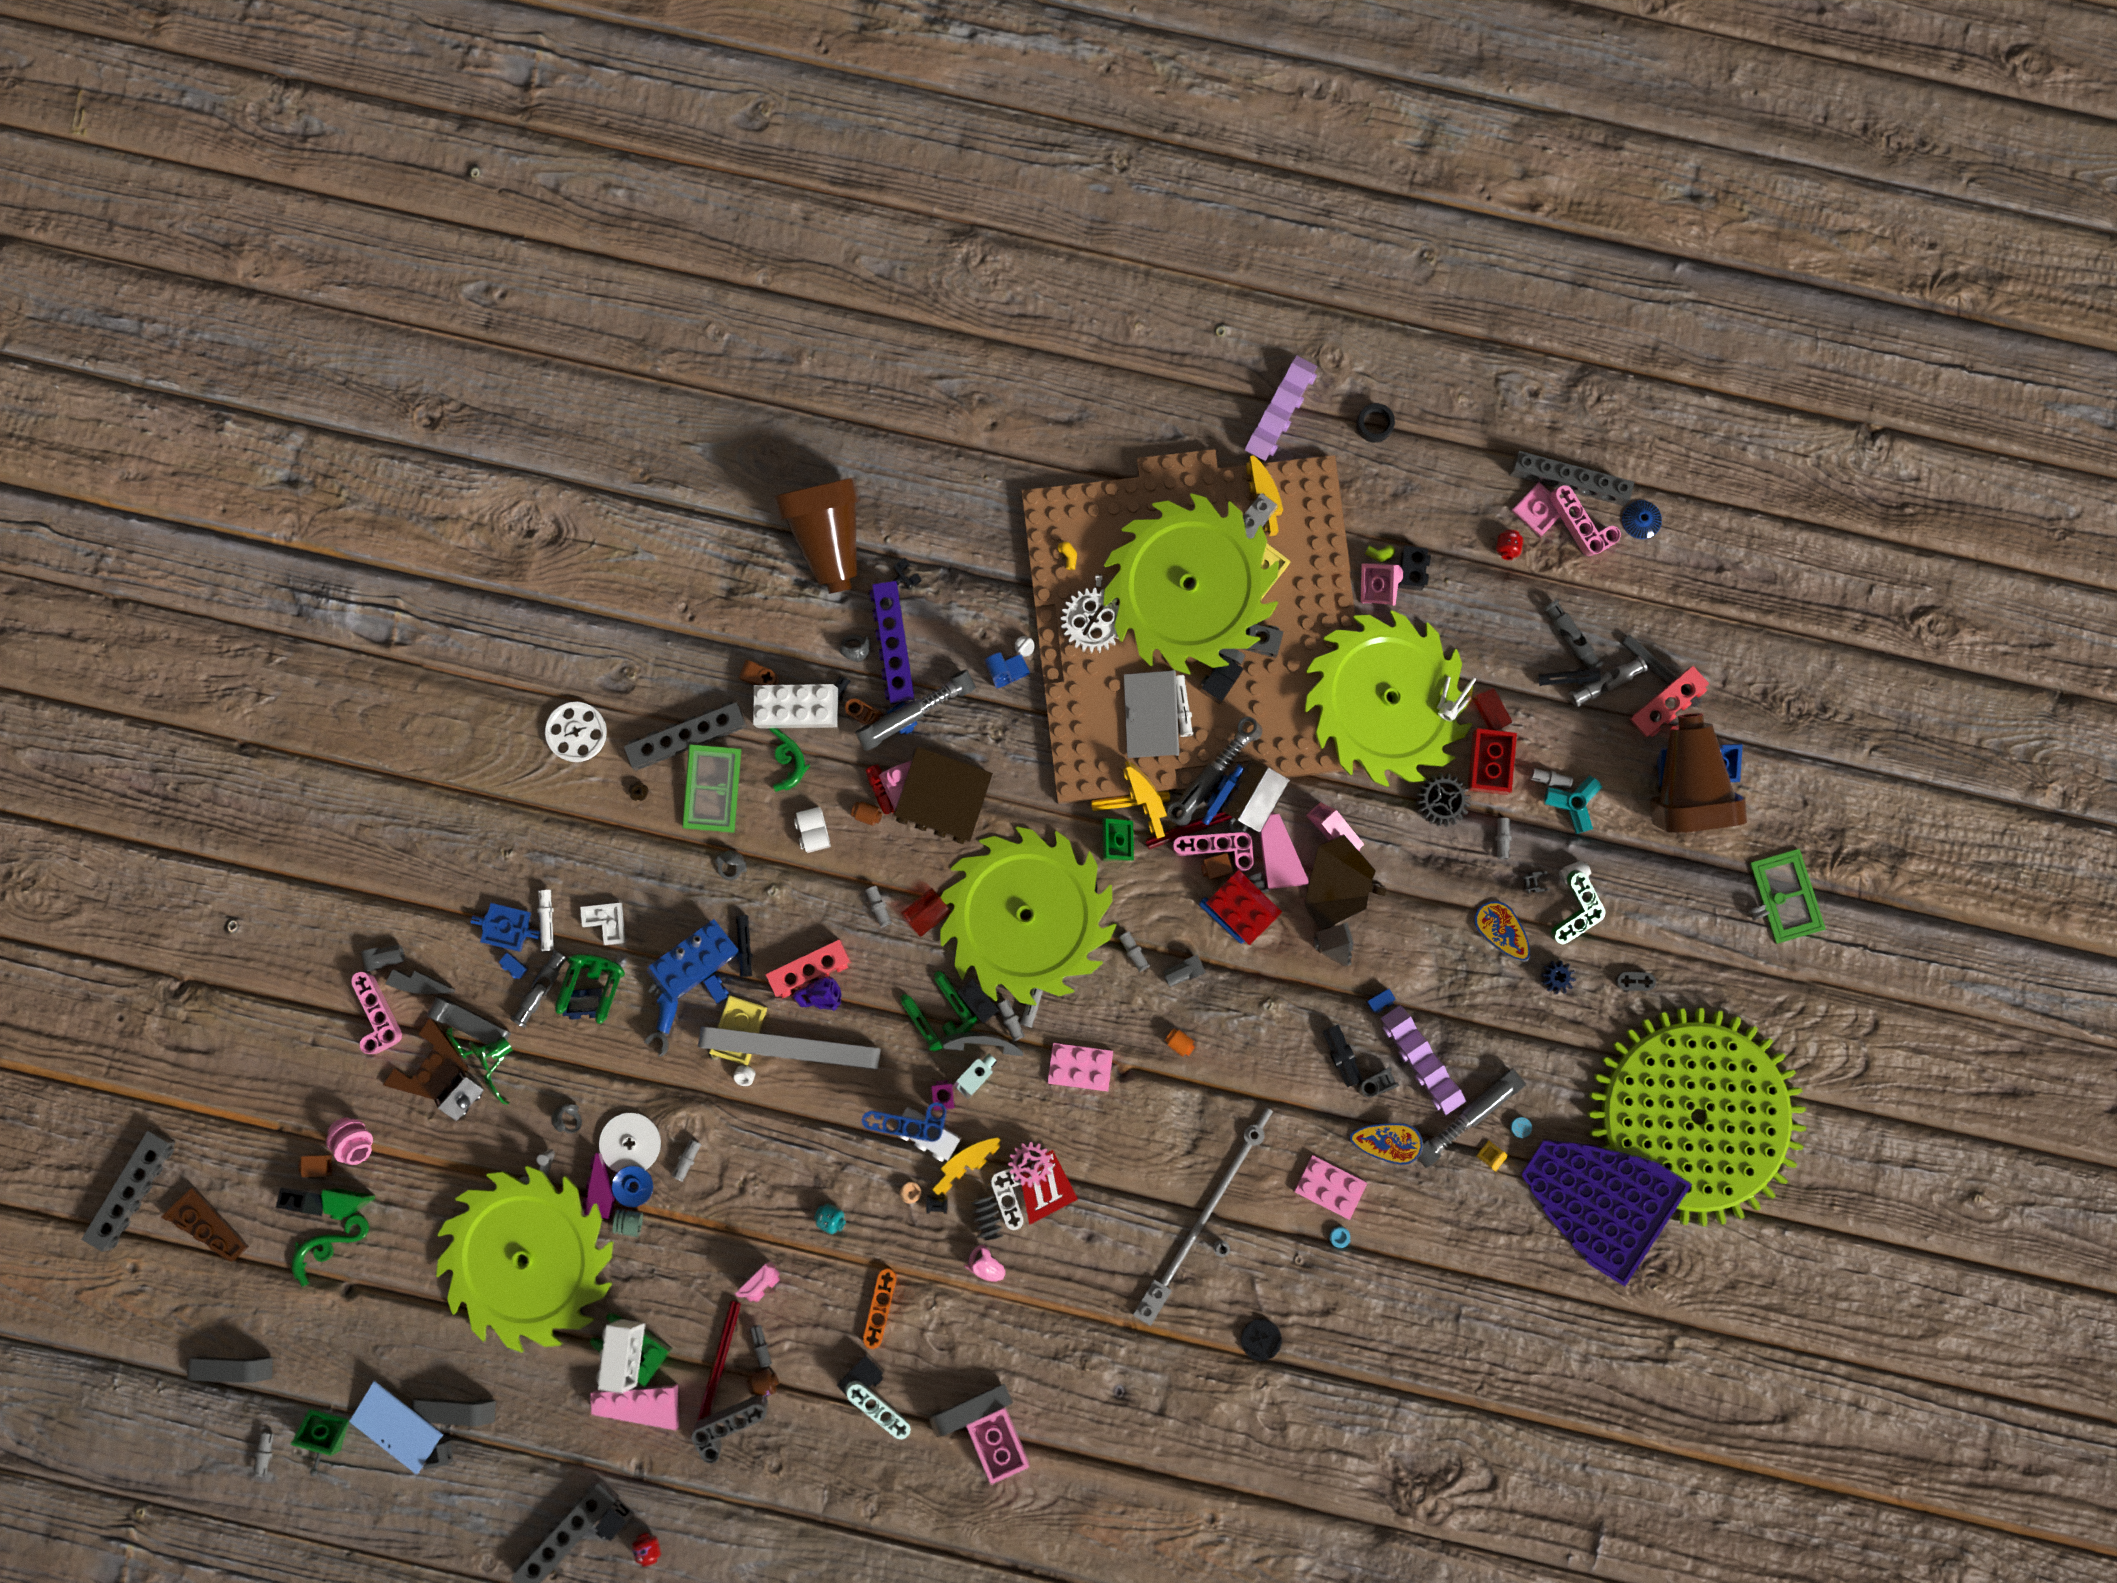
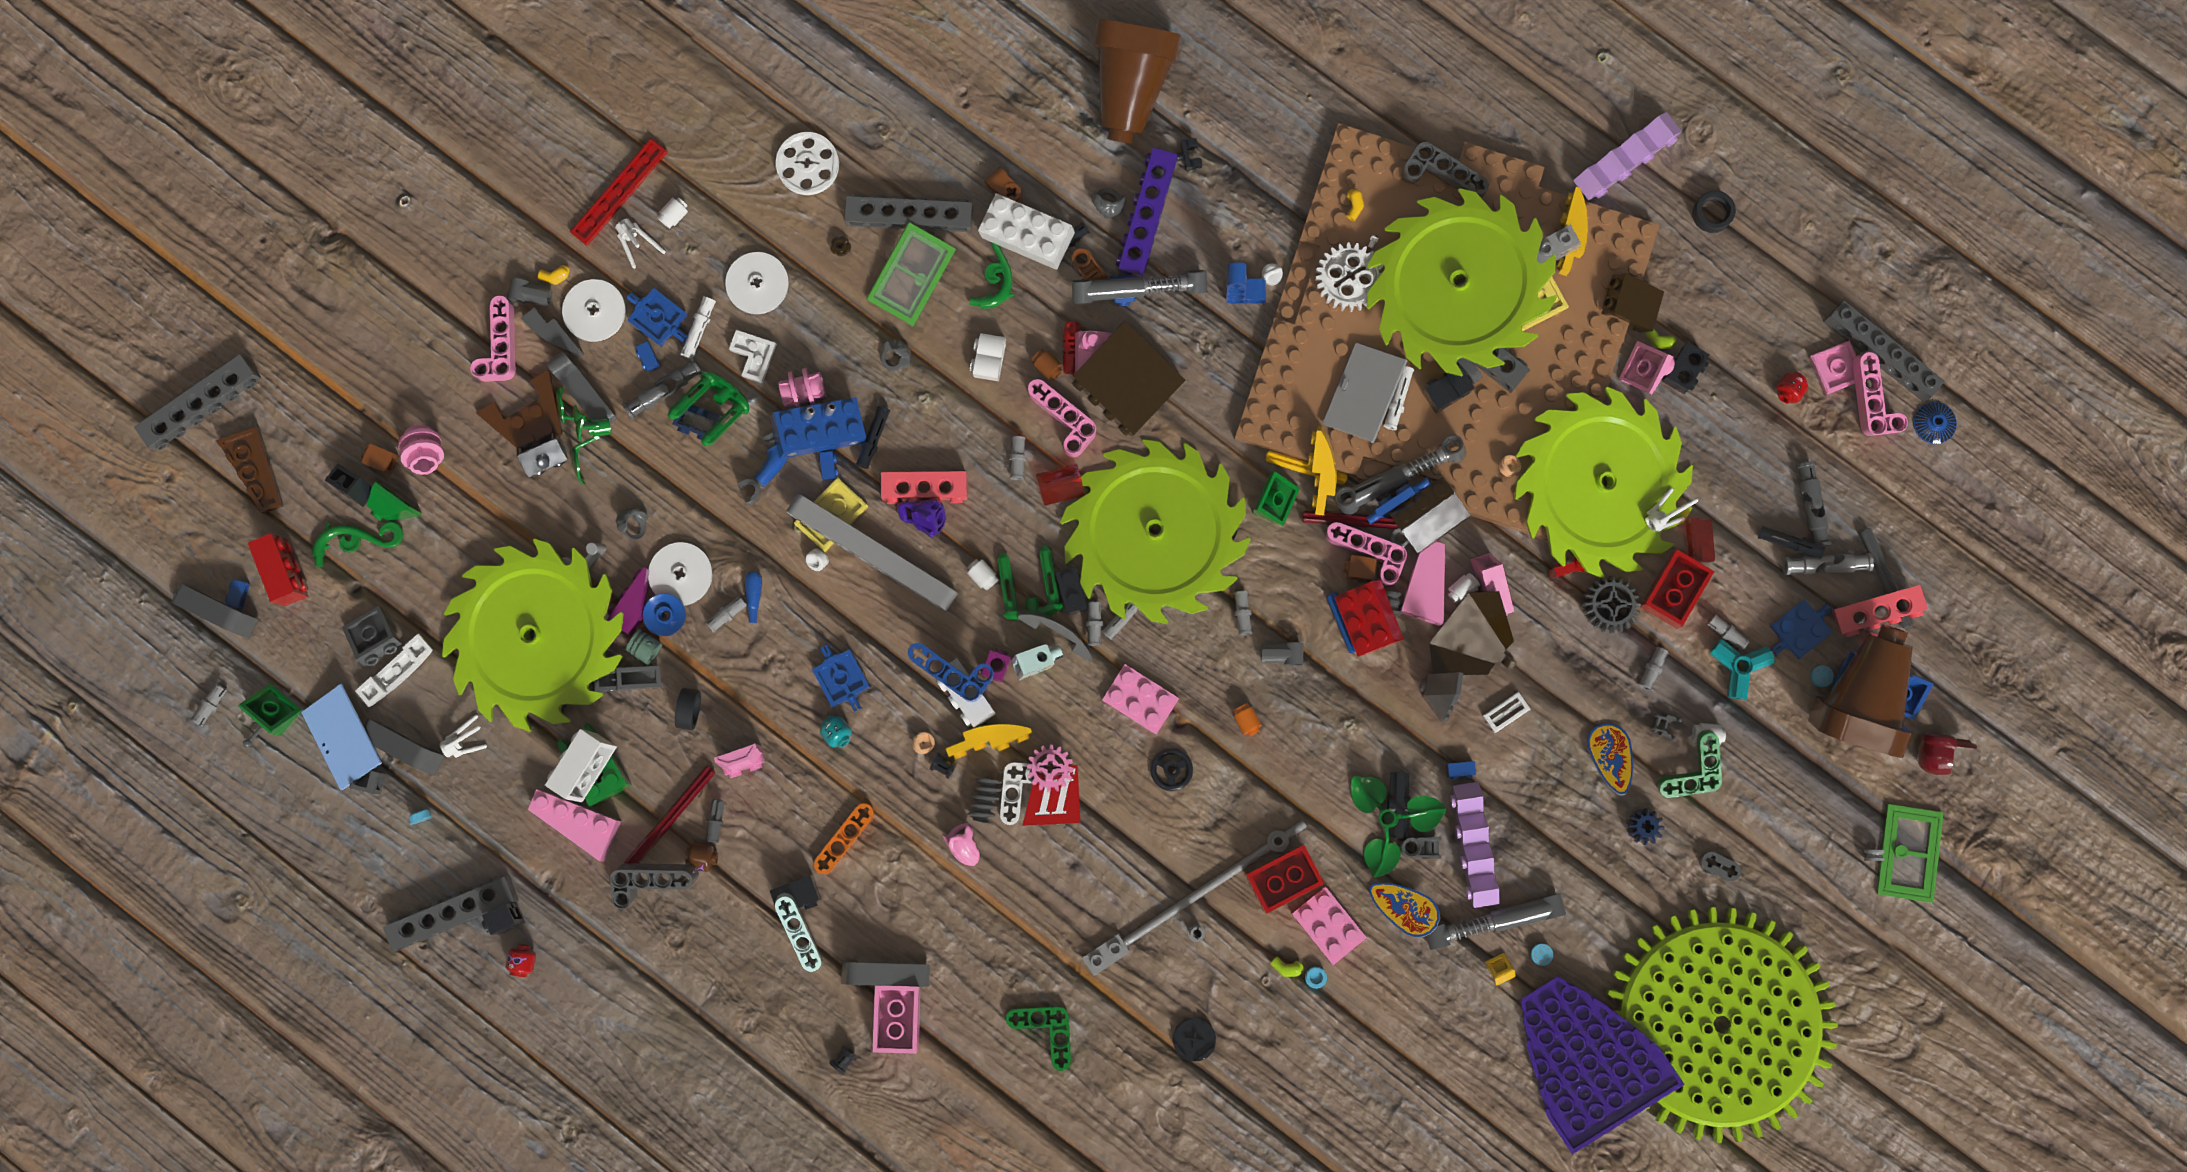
camera: 30 degrees right, 0 degrees up
none -> blue piece [225,580,250,610]
none -> red brick [248,533,309,607]
none -> dark grey plate [342,605,401,666]
none -> white slope [355,634,433,707]
none -> medium azure tile [408,809,432,825]
none -> white plant [439,714,487,758]
none -> yellow arm [538,265,570,285]
none -> white piece [562,279,626,342]
none -> red tile [570,138,668,246]
none -> dark grey slope [592,666,661,693]
none -> white plant [615,218,666,269]
none -> white brick [657,197,688,229]
none -> black tyre [675,688,701,730]
none -> white piece [725,252,789,314]
none -> blue piece [745,572,762,623]
none -> bright pink piece [778,367,827,408]
none -> blue plate [812,644,870,712]
none -> black bush [829,1045,858,1075]
none -> white brick [967,559,999,591]
none -> green beam [1006,1006,1071,1071]
none -> bright pink beam [1028,379,1096,458]
none -> black piece [1150,748,1193,791]
none -> red brick [1245,845,1324,914]
none -> lime arm [1270,956,1303,977]
none -> green plant [1351,776,1446,877]
none -> dark grey beam [1402,142,1489,198]
none -> white brick [1448,573,1480,604]
none -> white tile [1482,692,1530,734]
none -> light nougat tile [1499,455,1521,477]
none -> red plate [1547,557,1585,579]
none -> dark brown panel [1601,273,1664,333]
none -> blue plate [1770,599,1833,660]
none -> medium azure tile [1810,665,1834,687]
none -> dark red piece [1917,733,1977,775]

